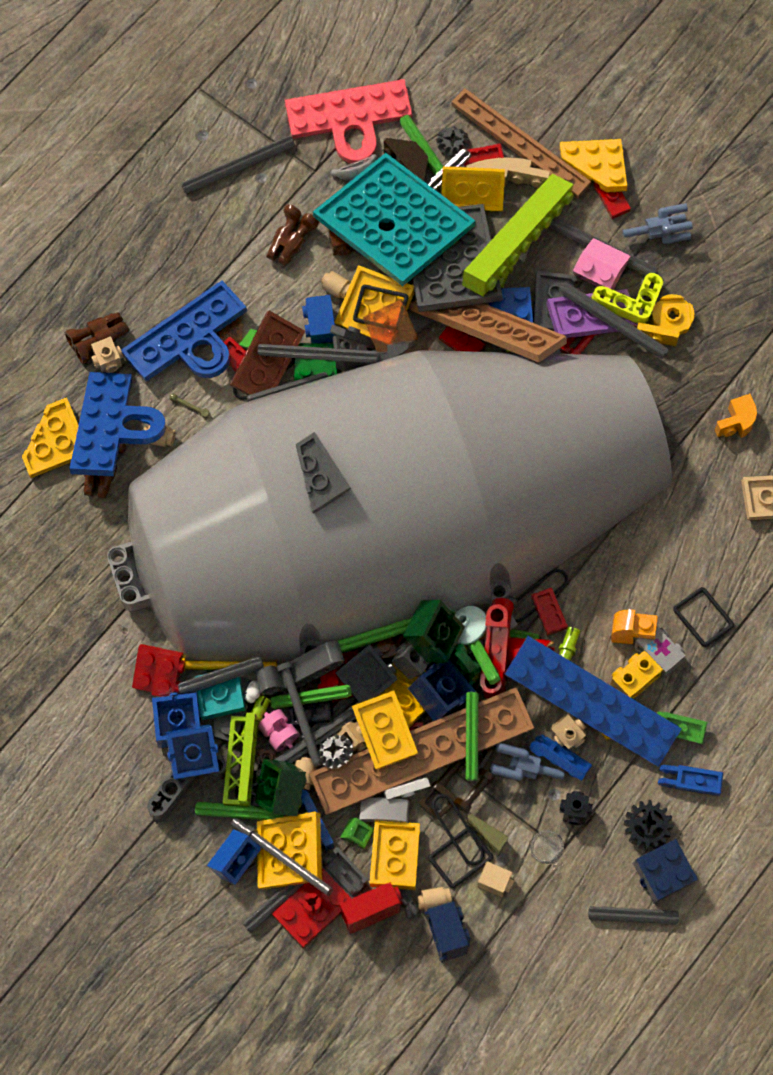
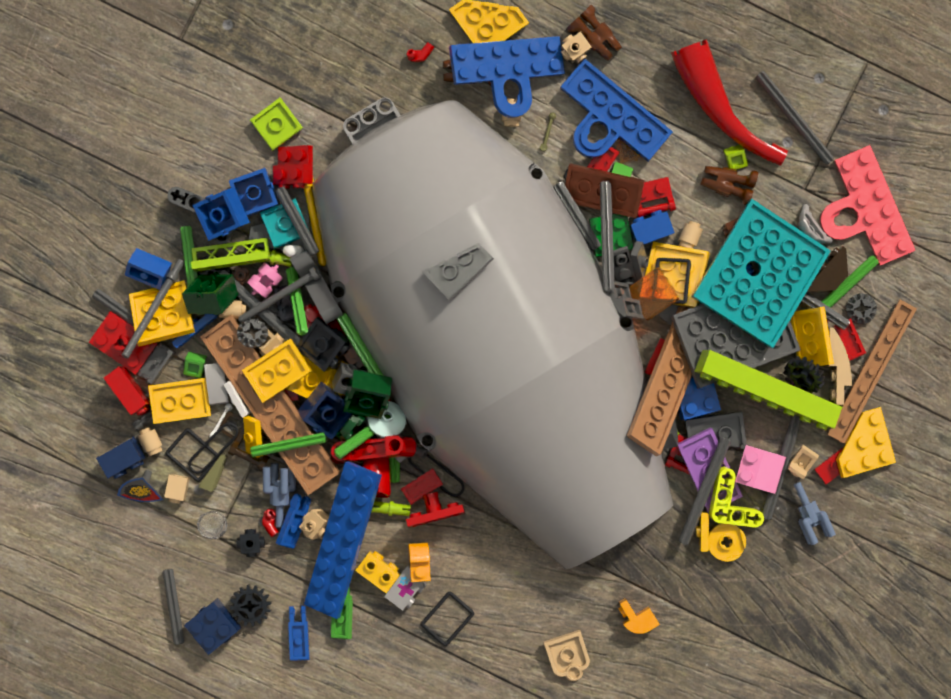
camera: 80 degrees right, 20 degrees up
none -> shield [117,470,164,502]
none -> white hinge [209,403,233,438]
none -> yellow plate [243,415,263,458]
none -> lime plate [250,98,304,151]
none -> red arm [262,508,279,538]
none -> red arm [406,42,435,62]
none -> red plate [406,492,465,528]
none -> red plate [638,177,676,218]
none -> red brick [671,39,788,166]
none -> lime slope [723,145,748,170]
none -> black gear [783,356,825,394]
none -> tan bracket [788,445,819,479]

